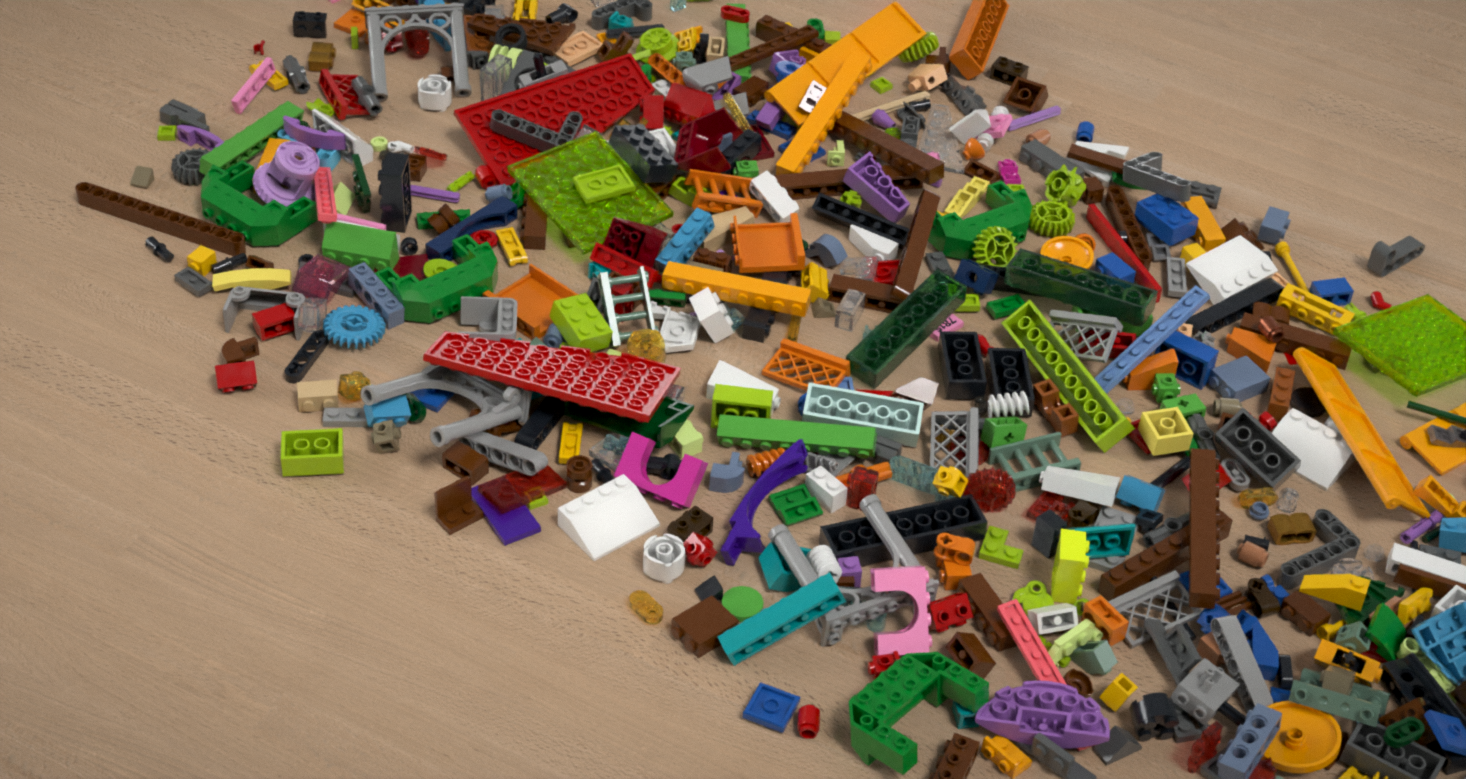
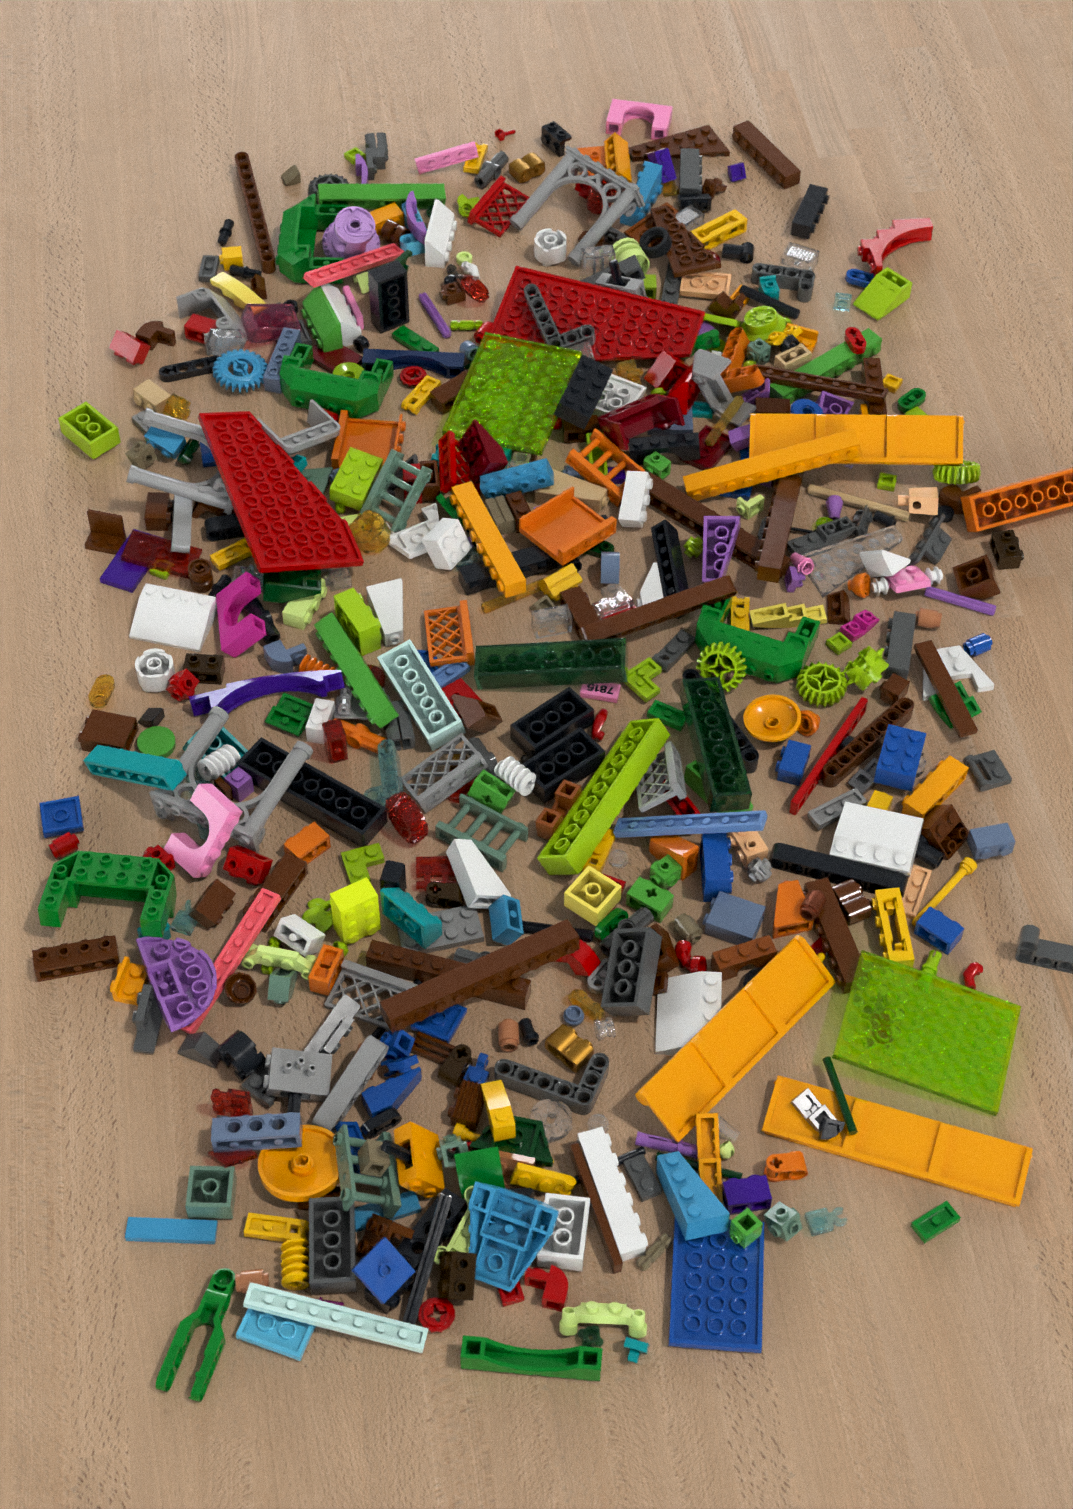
camera: 55 degrees right, 10 degrees up
dark grey piece [351,76,383,116] -> none
reddish brown wheel [427,203,461,235] -> none
lime tile [572,164,635,204] -> none
slope [798,80,827,114] -> none
yellow brick [932,466,969,498] -> none
orange piece [934,533,975,565] -> none
dark blue brick [954,259,999,296] -> none
yellow brick [1099,673,1138,712] -> none
dark grey beam [1123,152,1191,202] -> none
black tile [1135,509,1163,534] -> none
dark green plate [1383,717,1425,748] -> none

